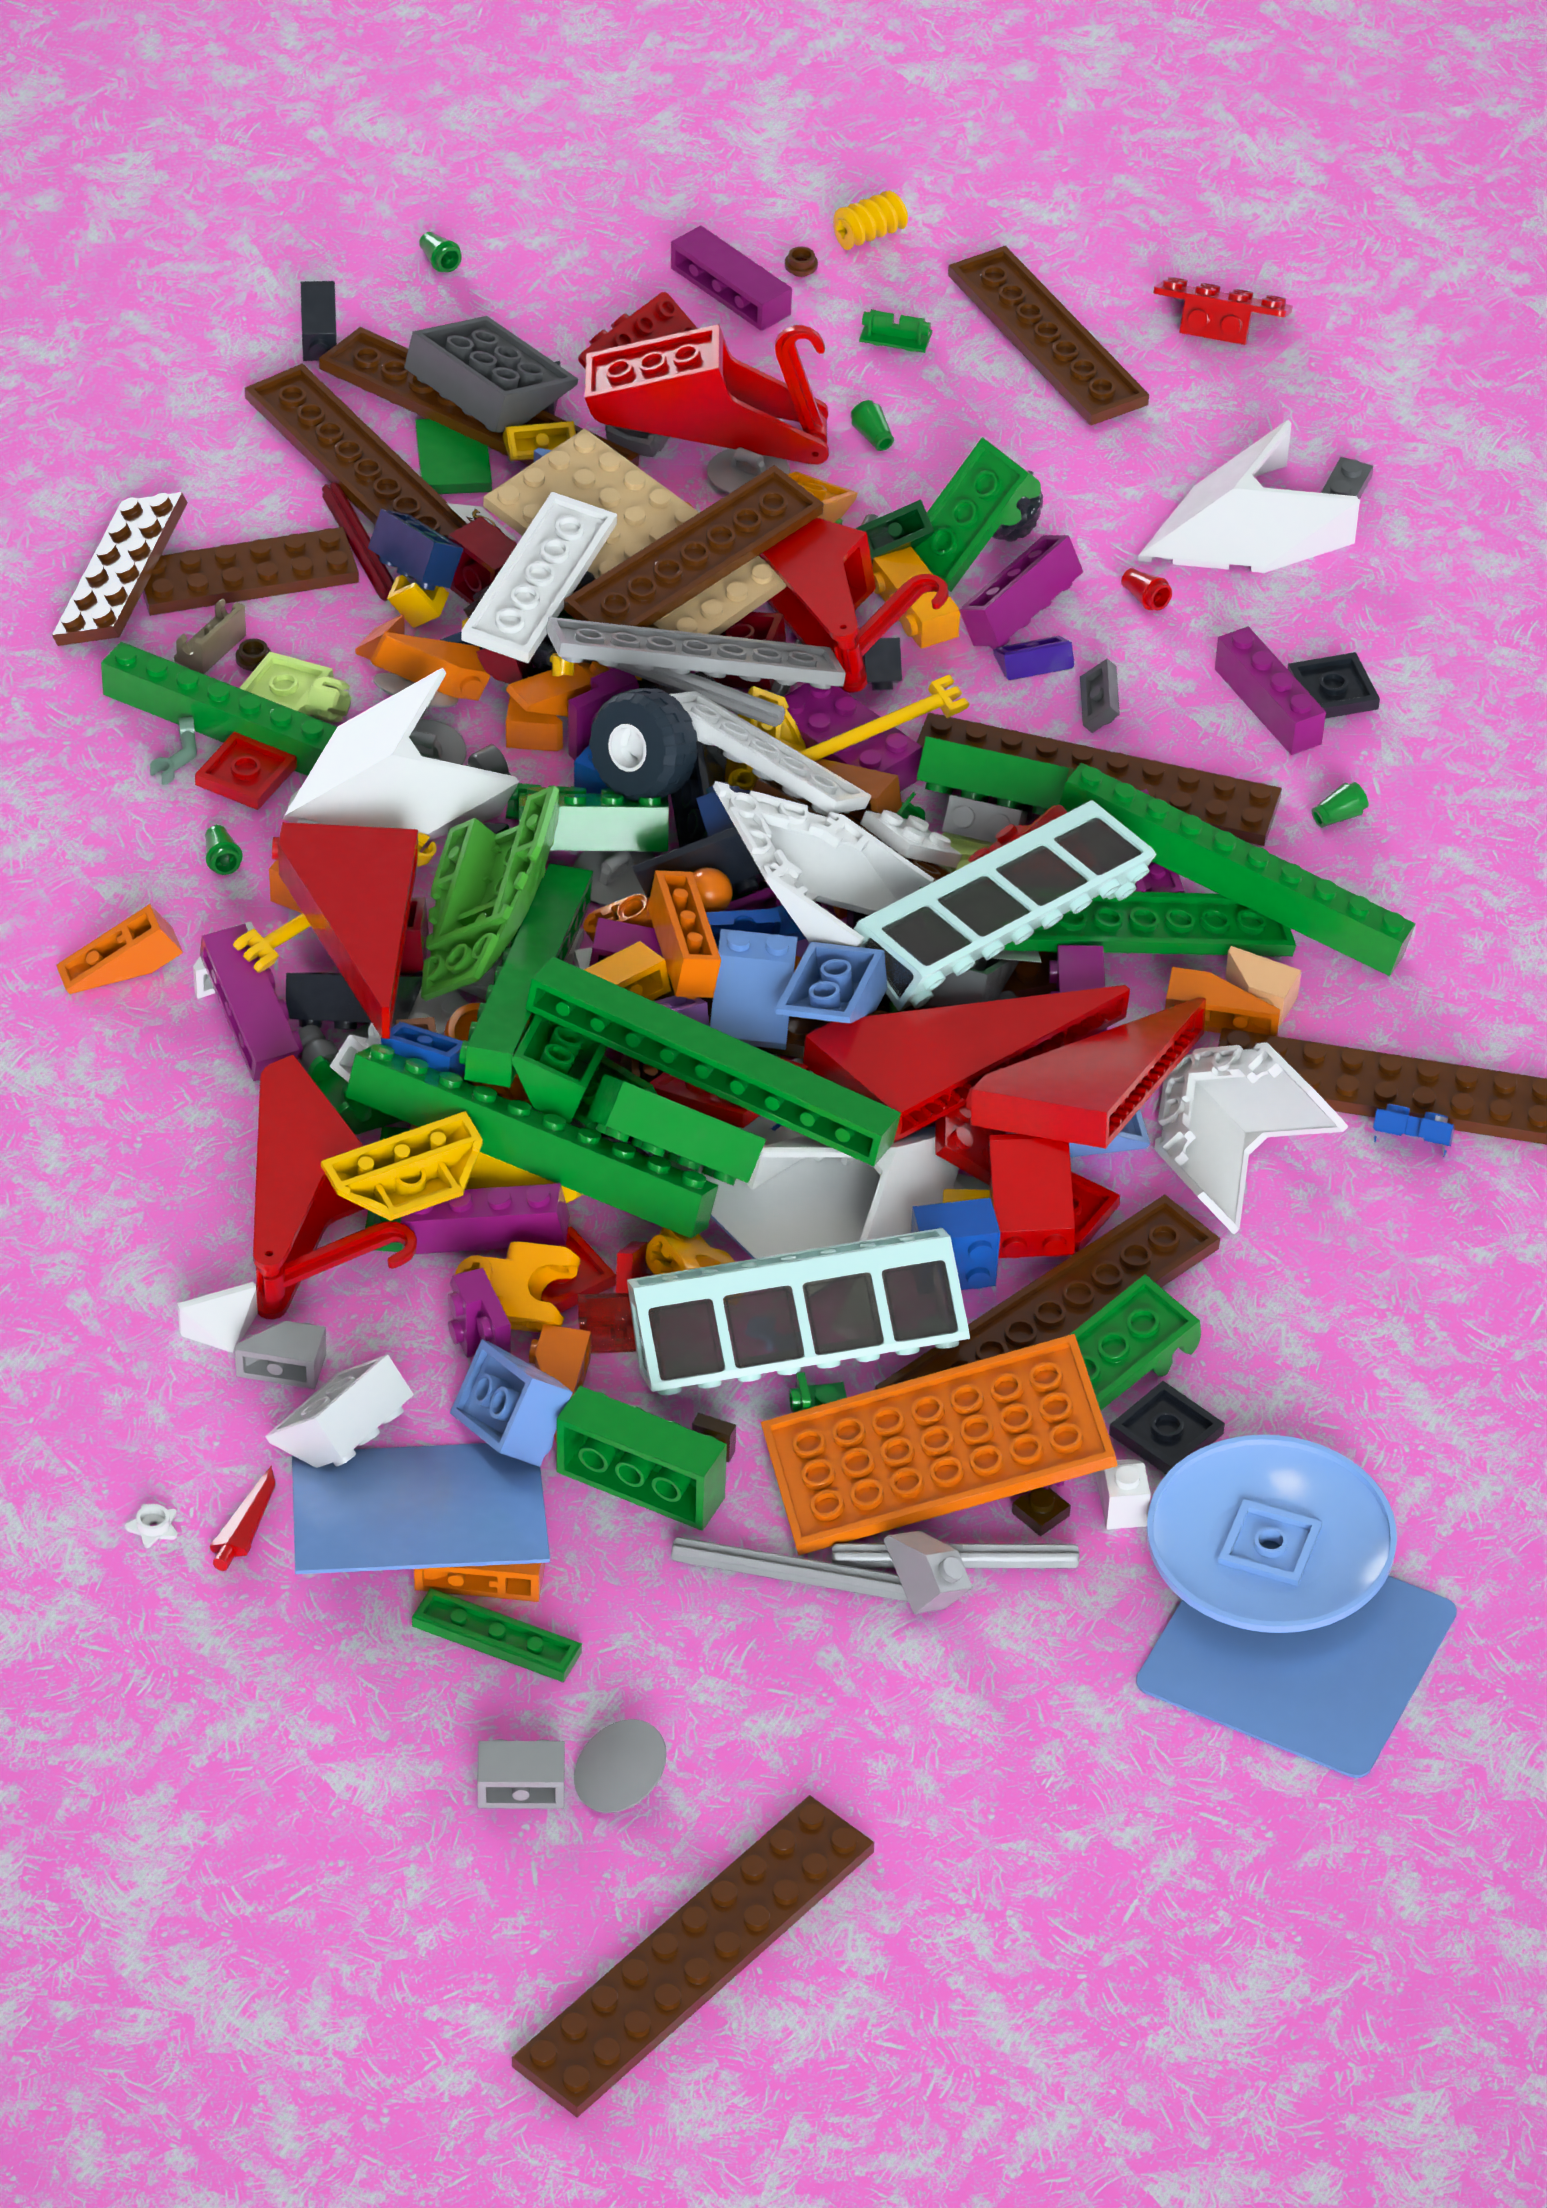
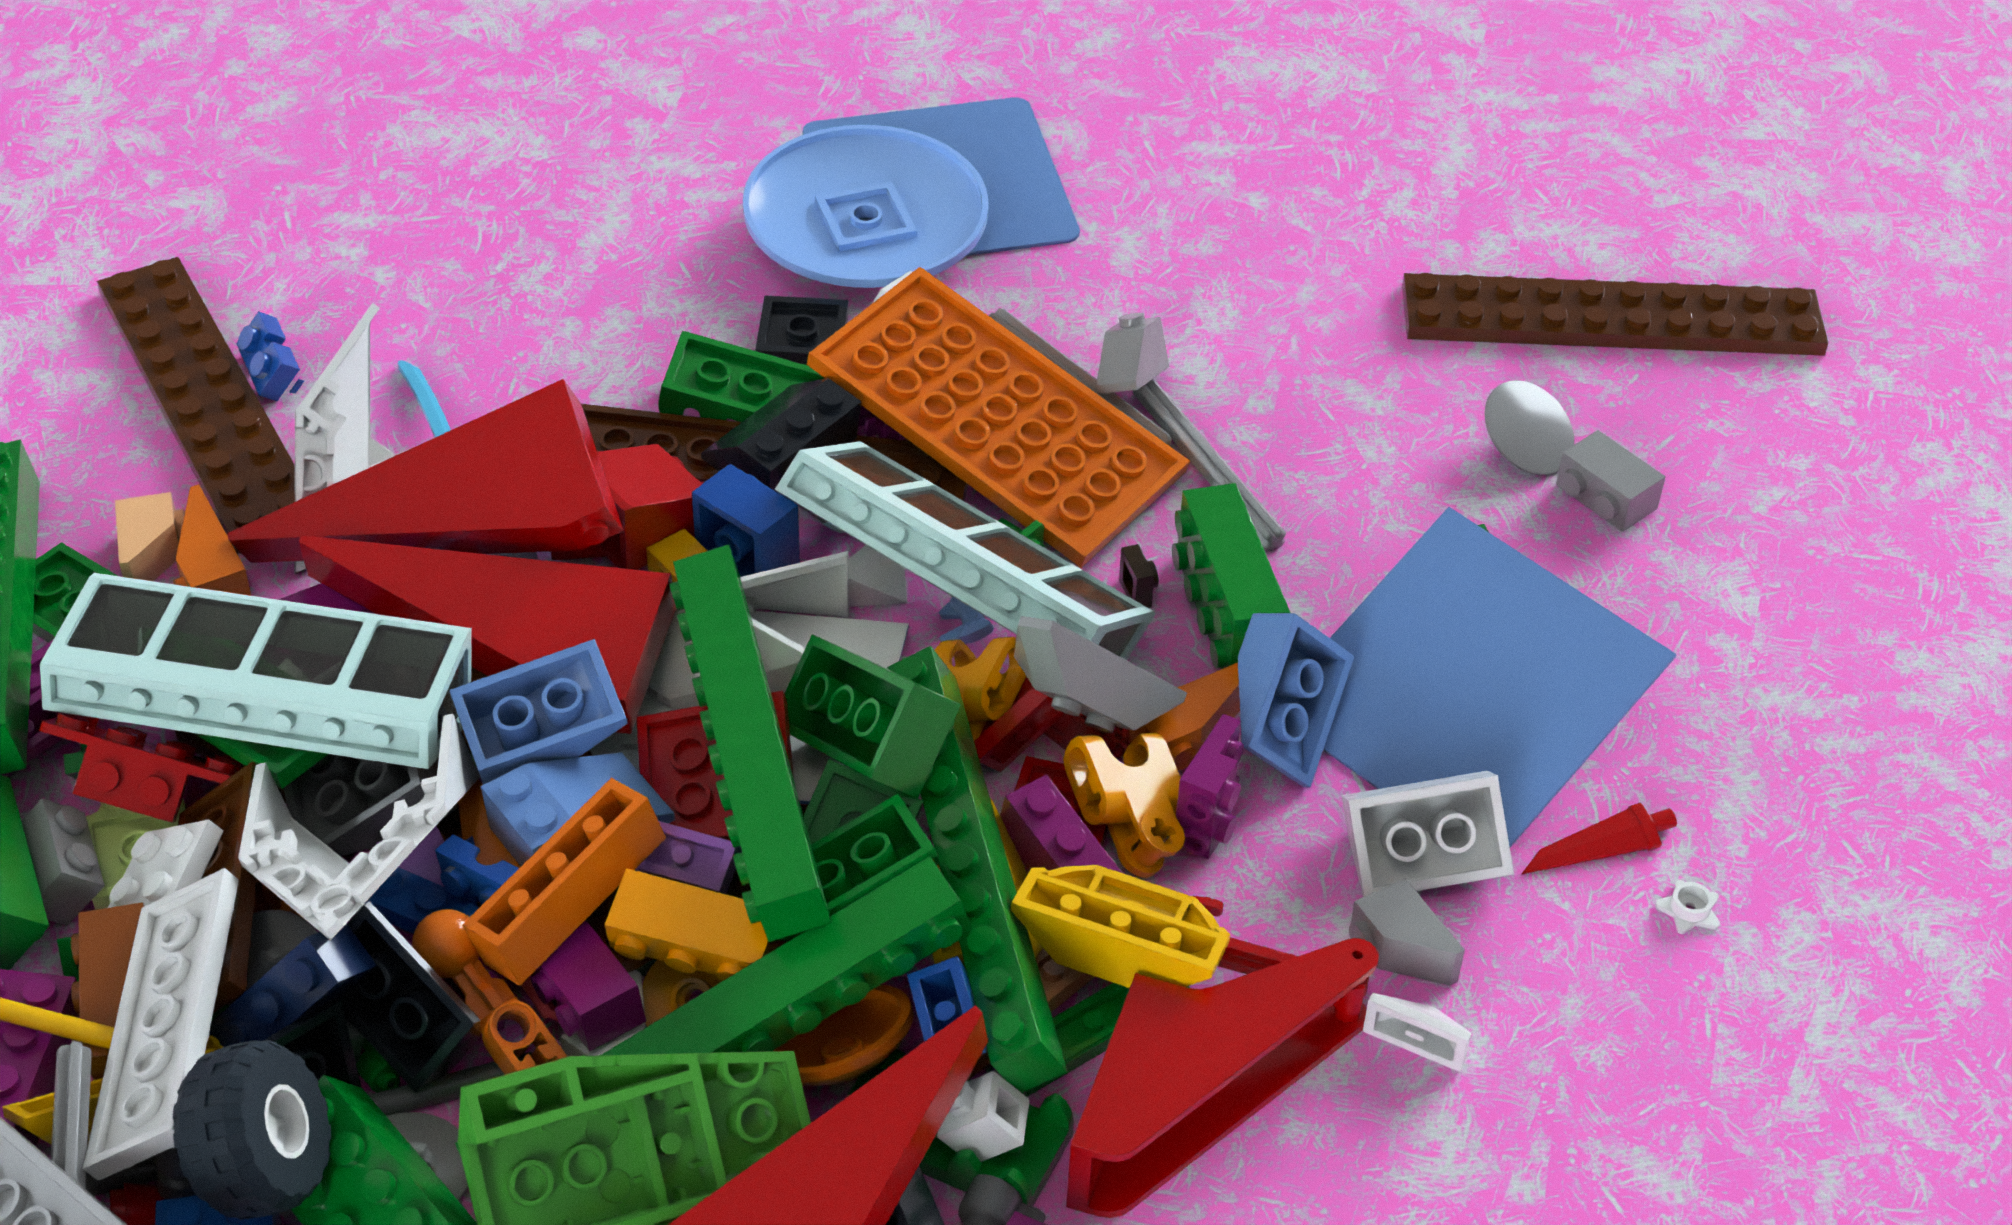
camera: 130 degrees left, 0 degrees up
none -> medium azure sword [397,360,451,438]
none -> black slope [701,378,862,495]
none -> light grey wedge [1014,616,1187,733]

